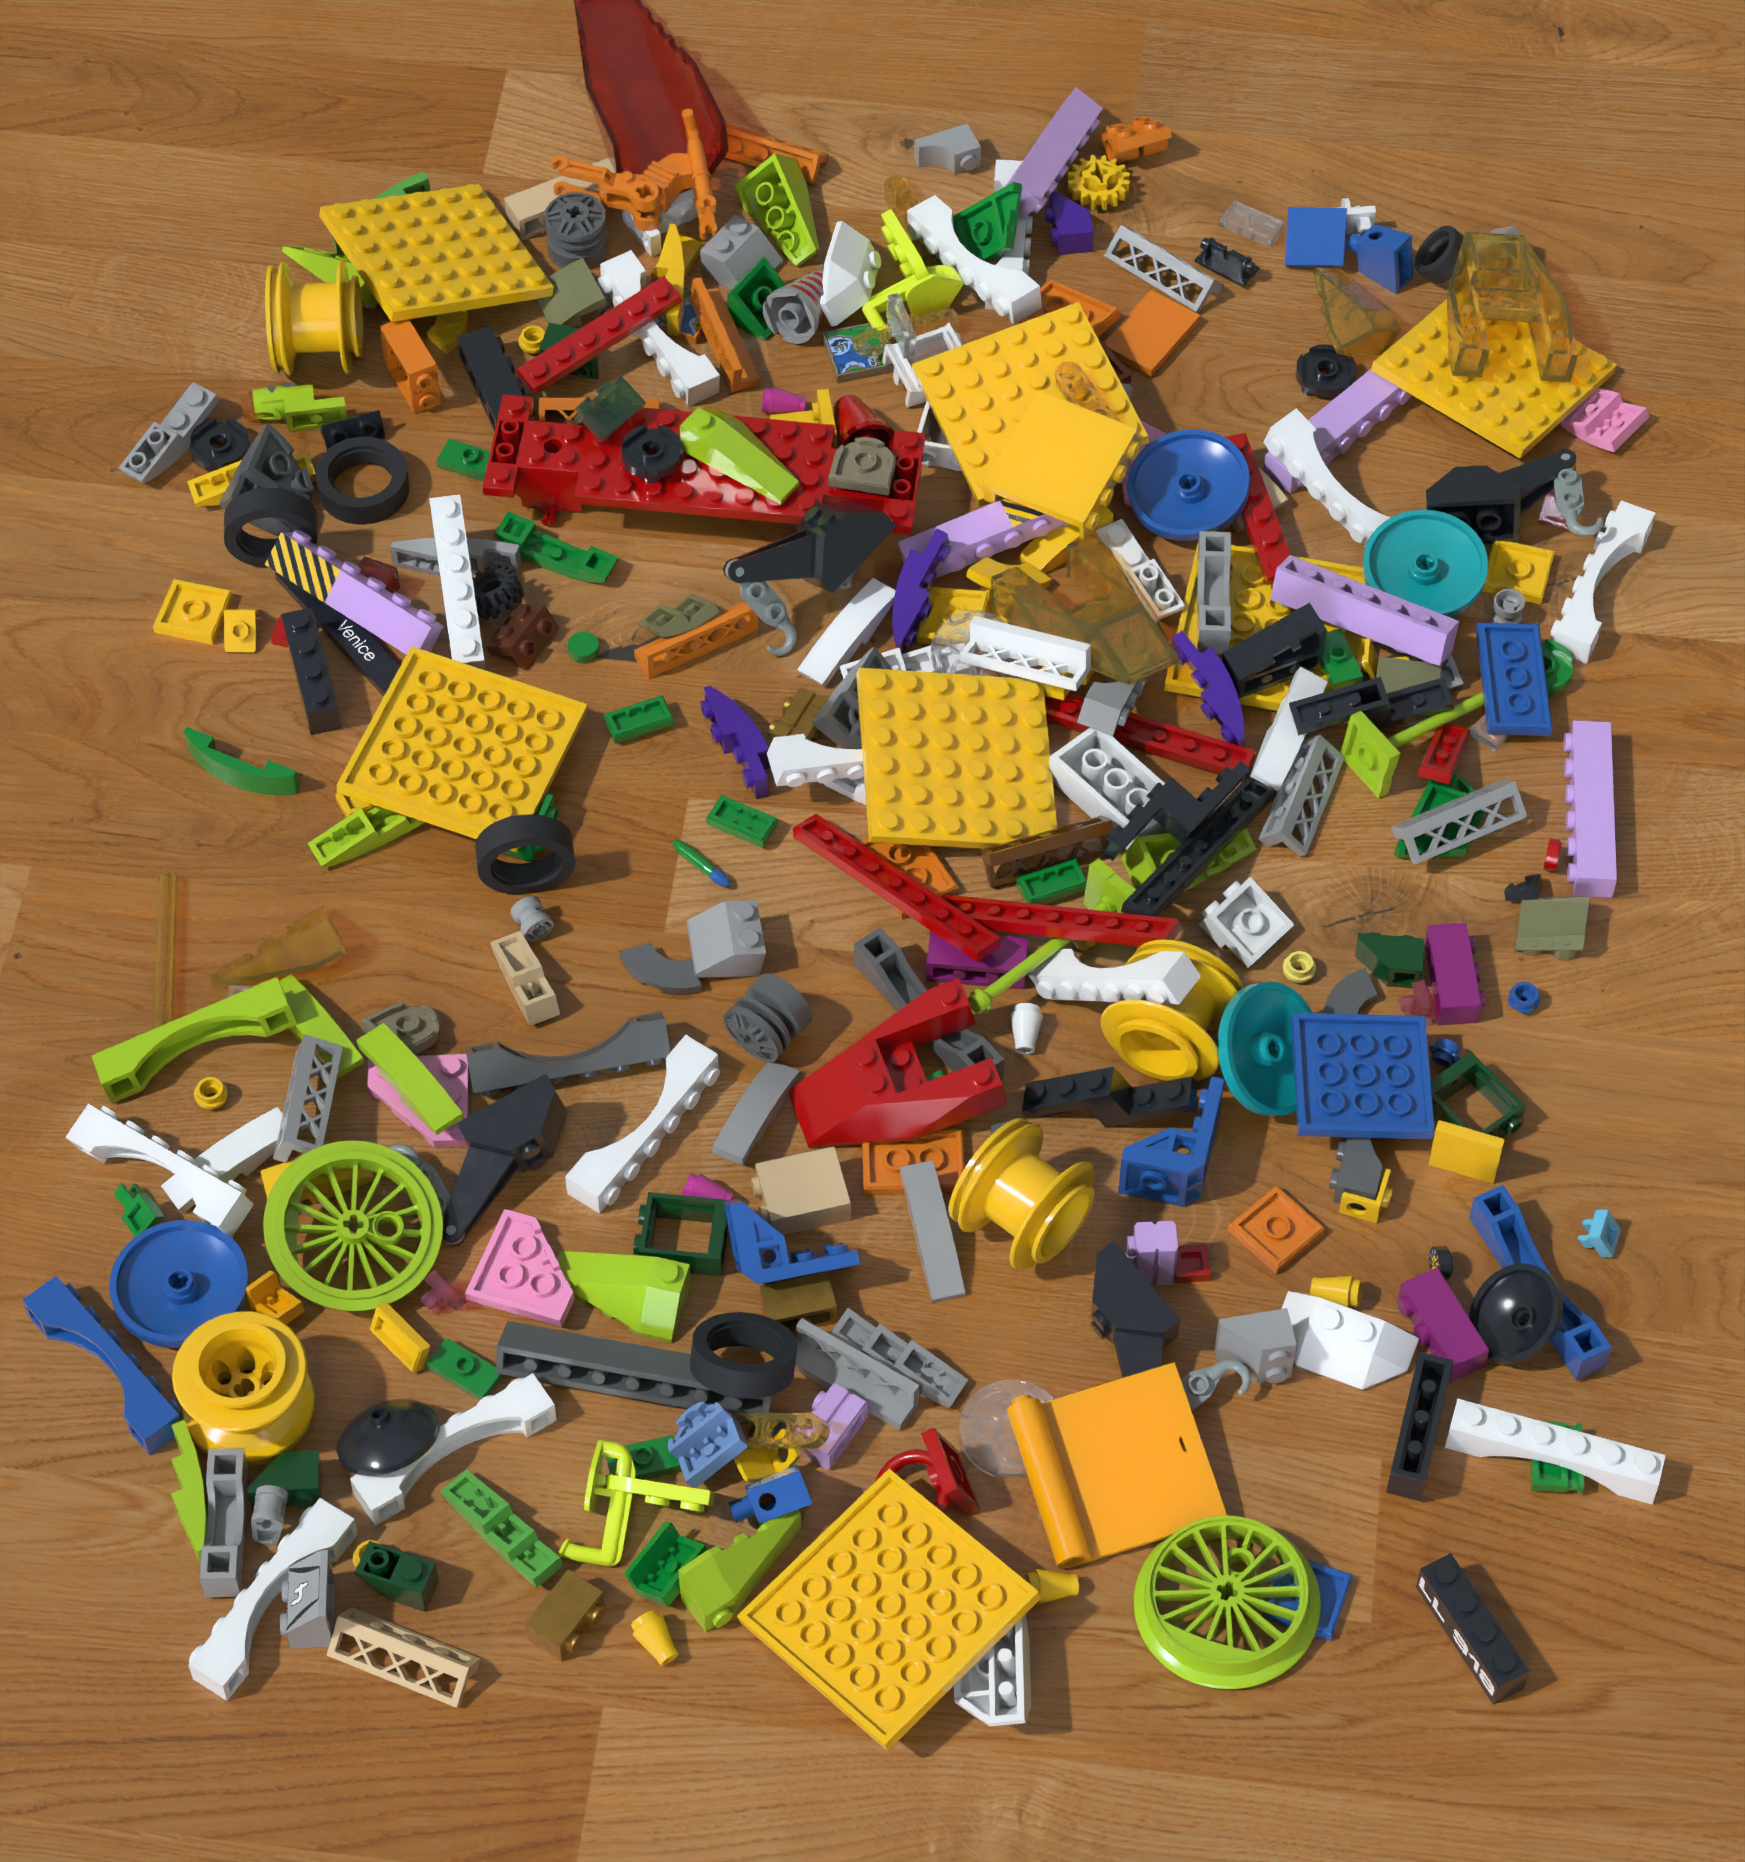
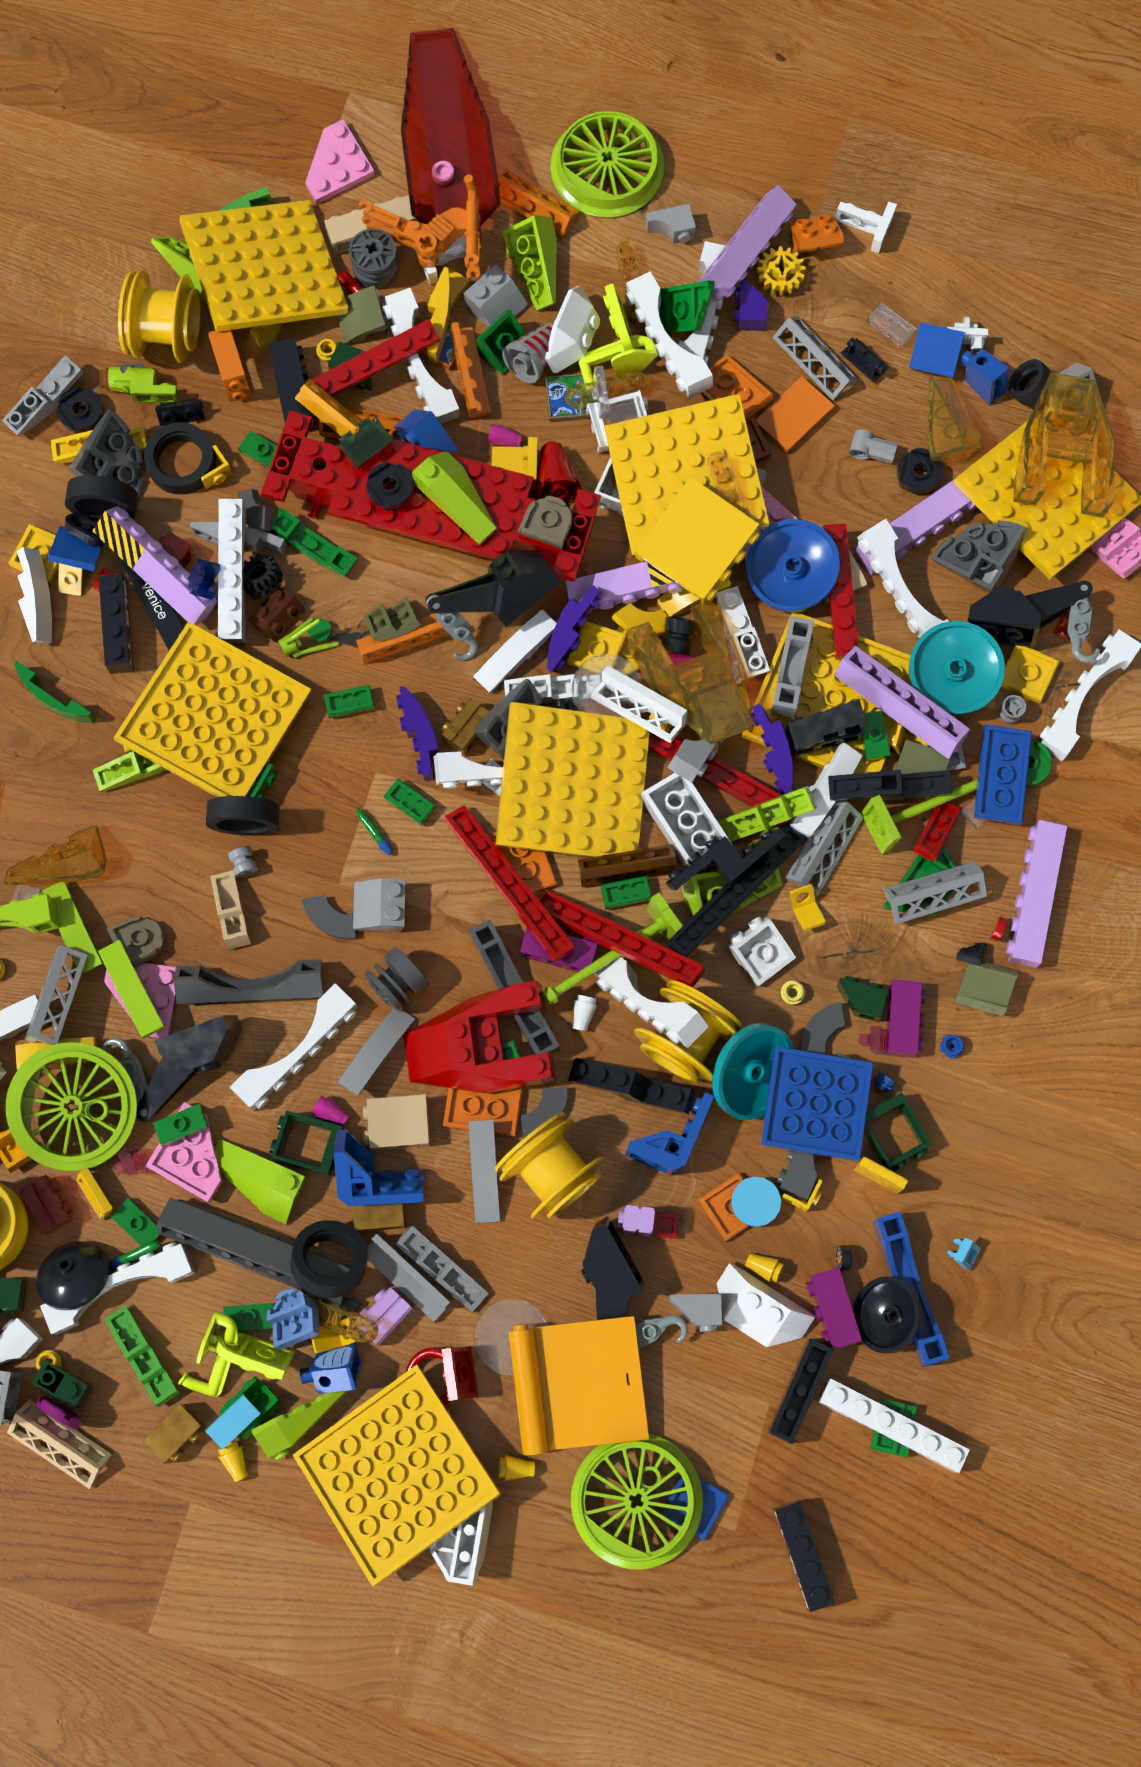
camera: 10 degrees right, 20 degrees up
none -> white slope [17,547,52,645]
none -> clear red brick [20,1175,74,1235]
none -> magenta tile [35,1395,84,1430]
none -> blue tile [48,526,105,571]
none -> black plate [64,513,104,547]
none -> green piece [109,1241,160,1269]
none -> green plate [153,1104,209,1147]
none -> clear blue panel [188,558,221,600]
none -> yellow bracket [201,445,232,489]
none -> medium azure tile [205,1394,261,1450]
none -> dark grey tile [238,488,272,531]
none -> lime plant [278,618,340,658]
none -> light orange fence [295,379,377,444]
none -> bright pink plate [305,119,375,204]
none -> red arm [336,272,364,294]
none -> blue slope [394,410,458,451]
none -> bright pink tile [432,161,454,185]
none -> lime piece [550,111,665,218]
none -> black wheel [660,616,696,654]
none -> lime slope [717,786,817,842]
none -> medium azure tile [731,1177,781,1227]
none -> yellow bracket [790,884,826,931]
none -> white bracket [835,202,897,253]
none -> light grey piece [849,429,898,464]
none -> dark grey brick [931,521,1027,593]

